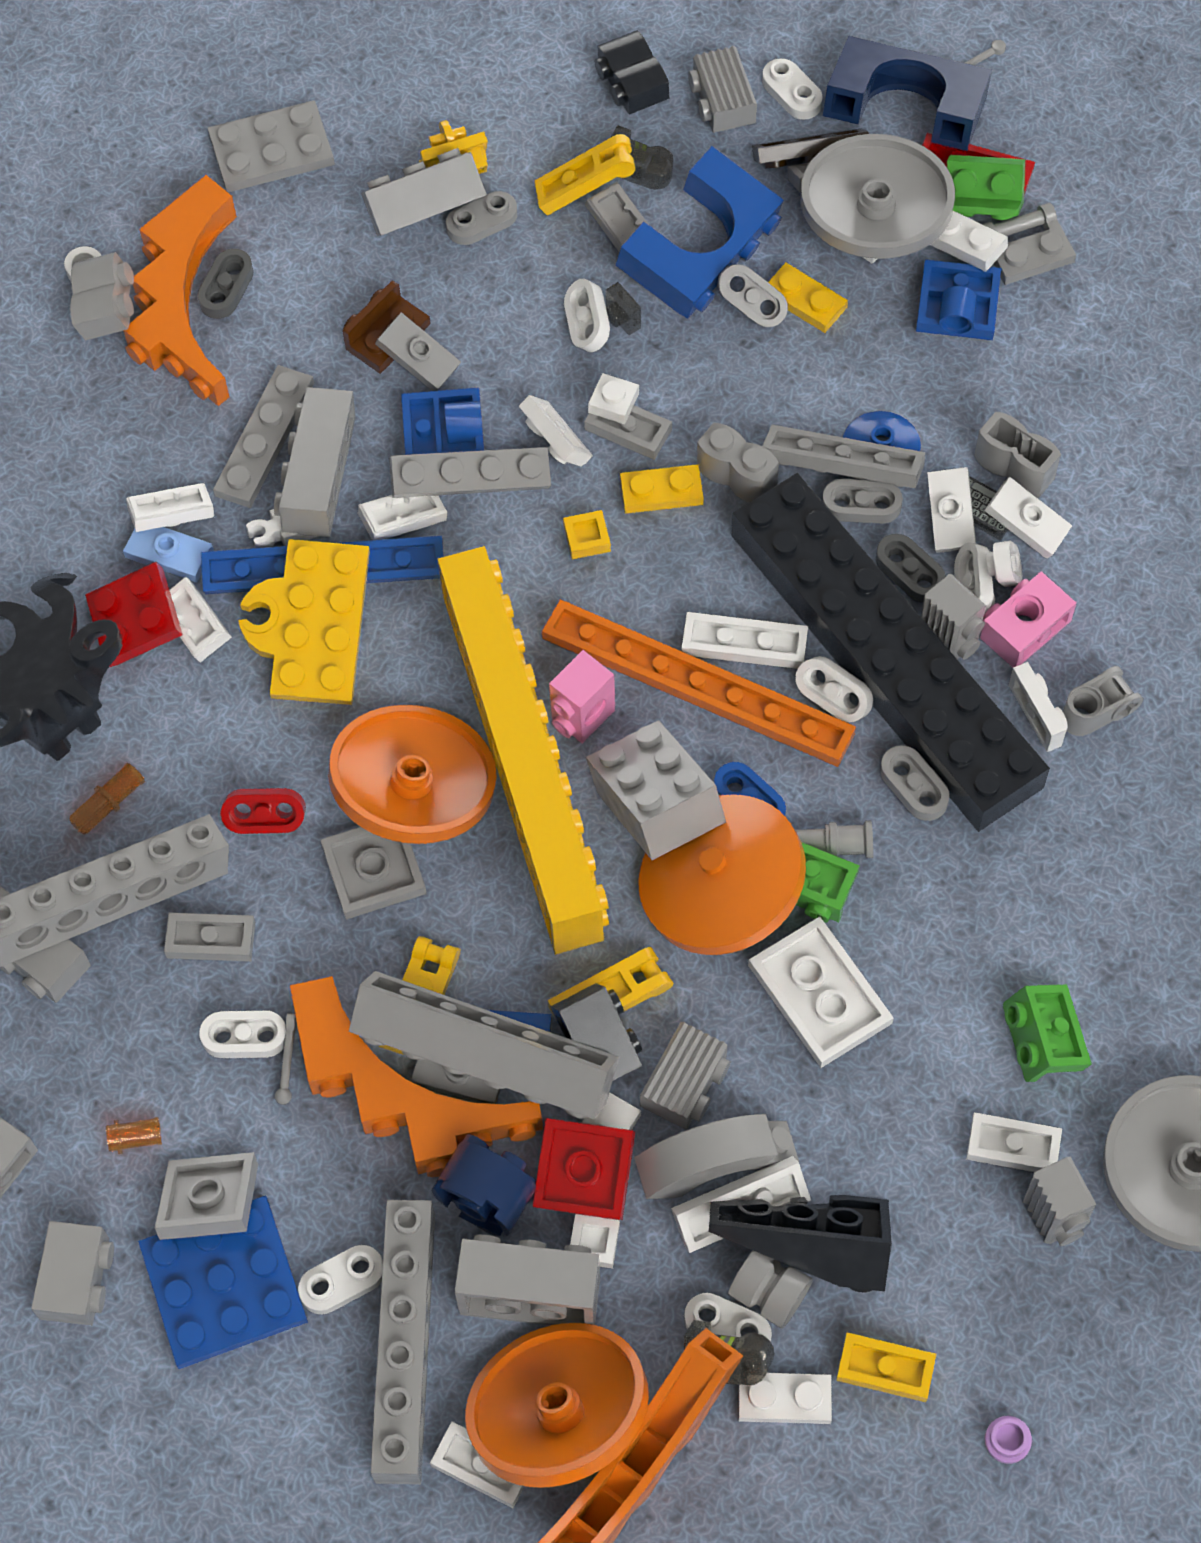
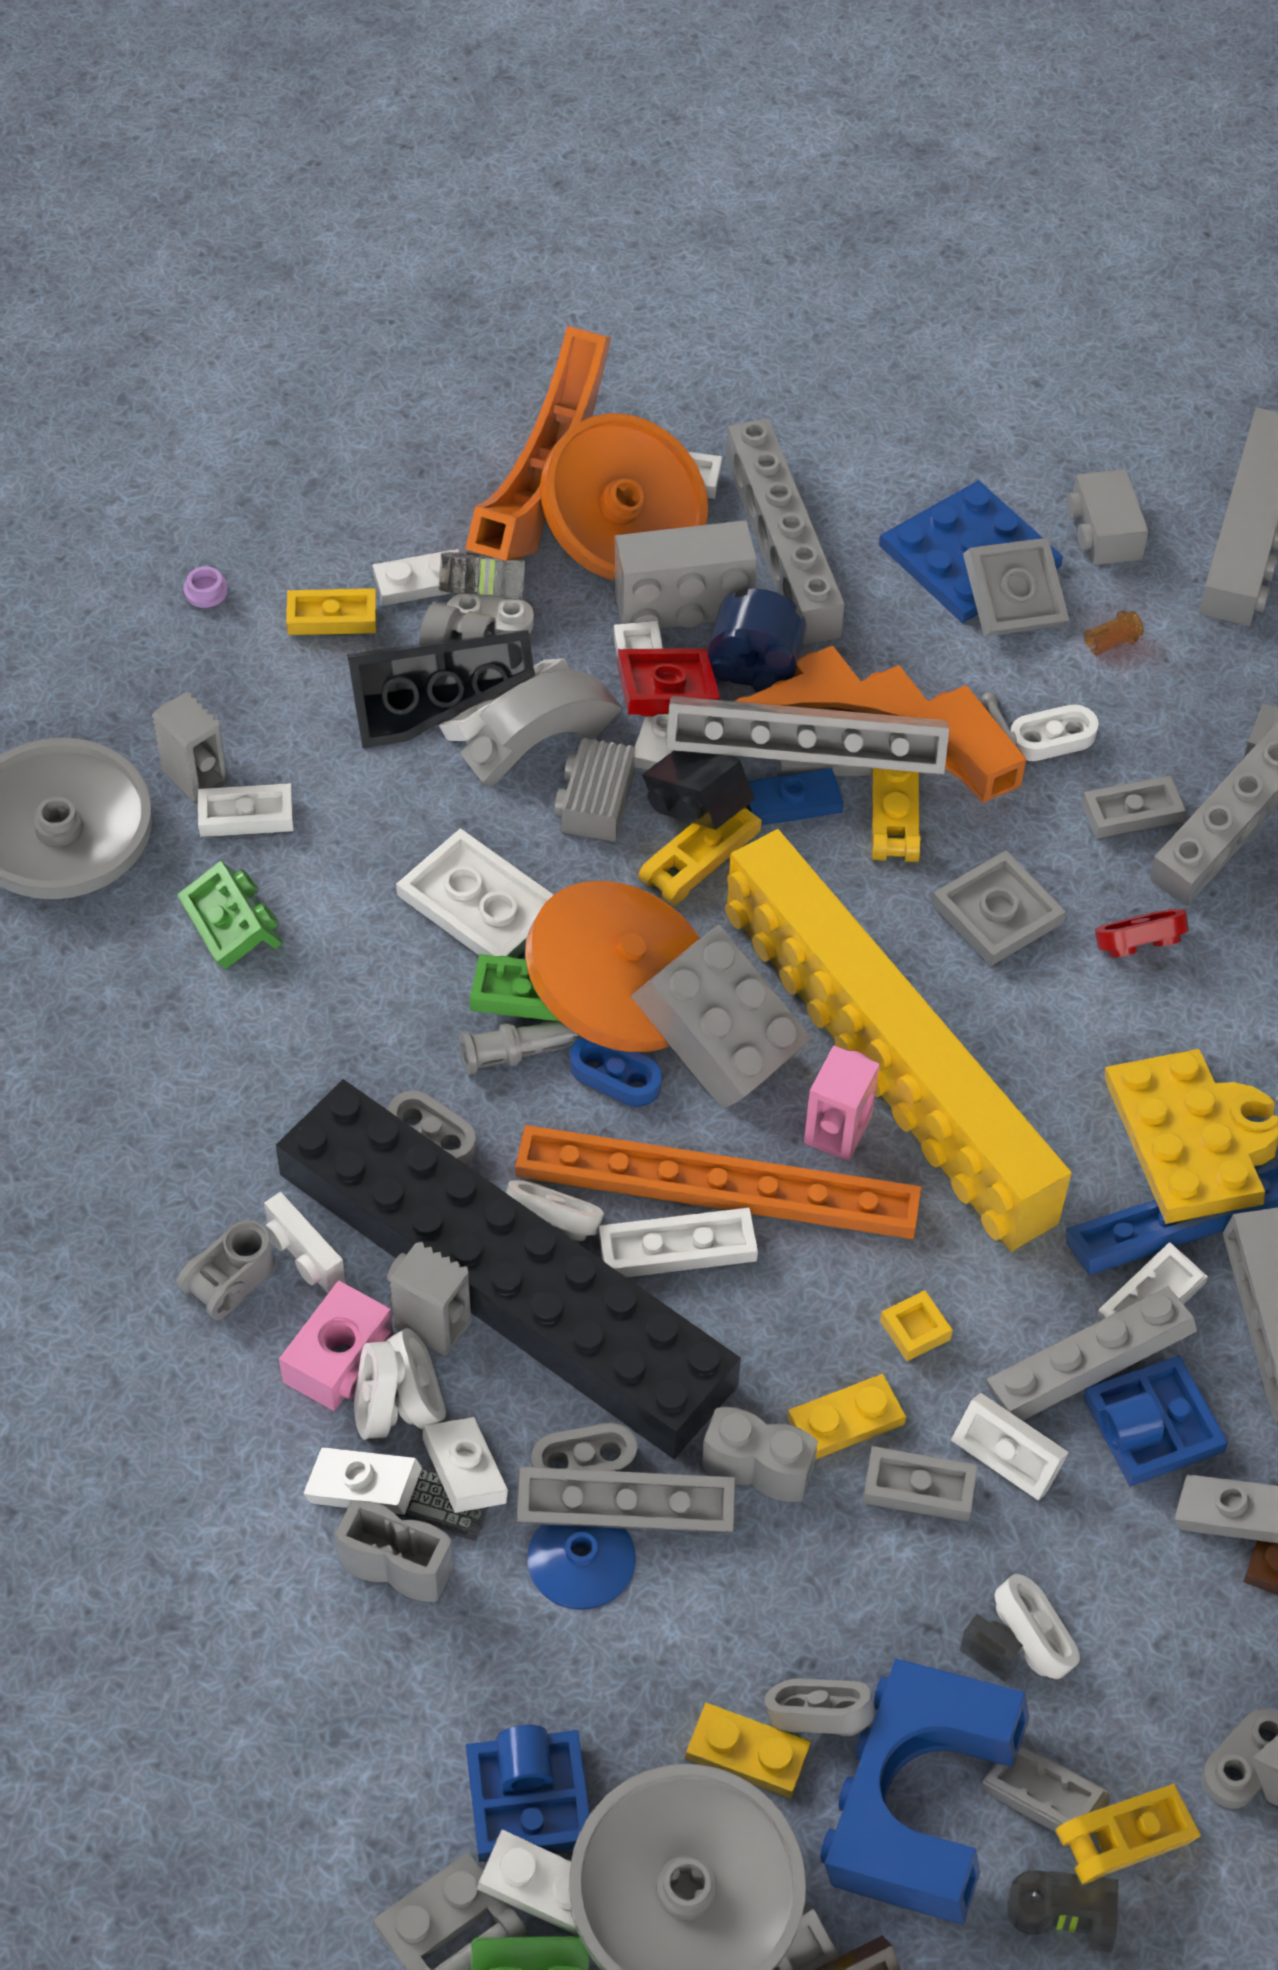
camera: 160 degrees right, 10 degrees down
white plate [298,1245,383,1314] -> none
orange dish [328,705,497,844] -> none
white plate [588,373,639,424] -> none
dark grey plate [876,534,946,603] -> none

